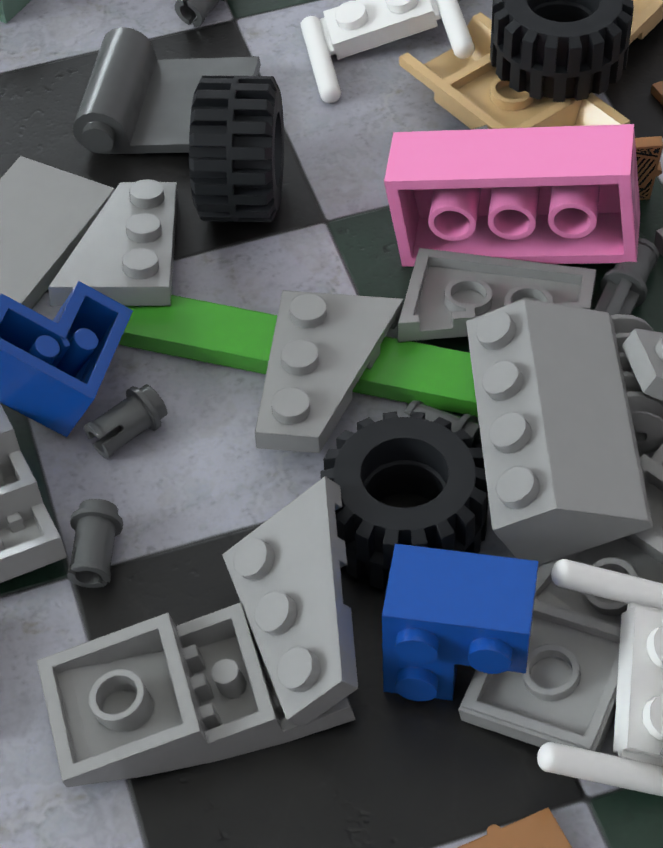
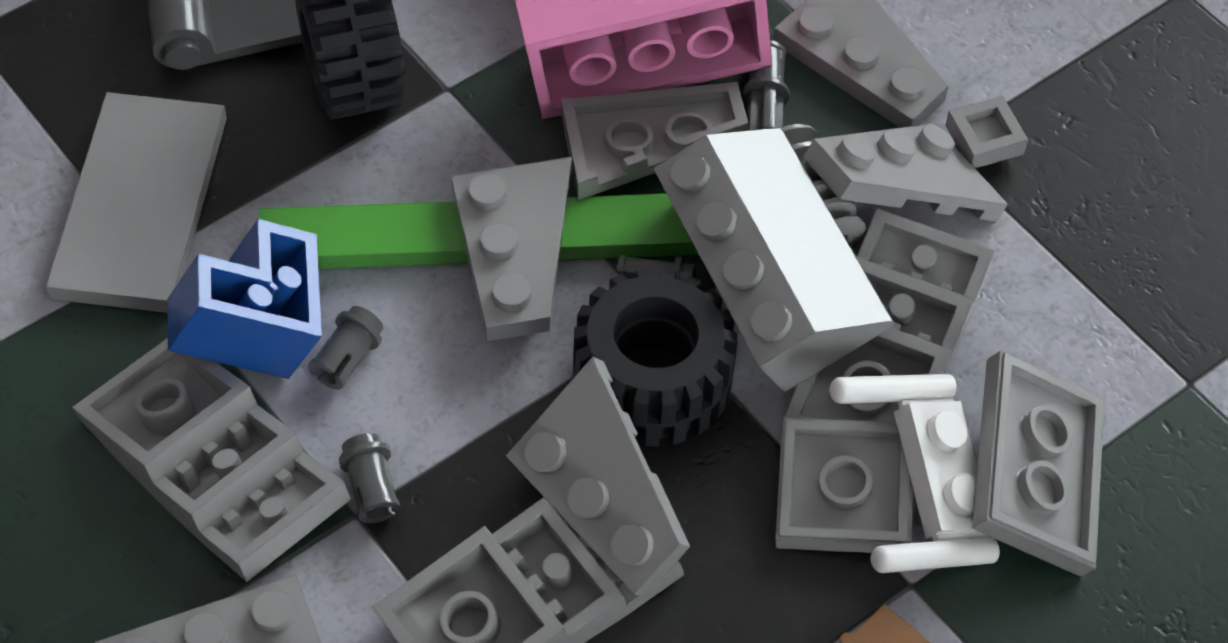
camera: 25 degrees left, 5 degrees up
light grey wing [48,179,178,306] -> none
blue brick [382,544,539,701] -> none

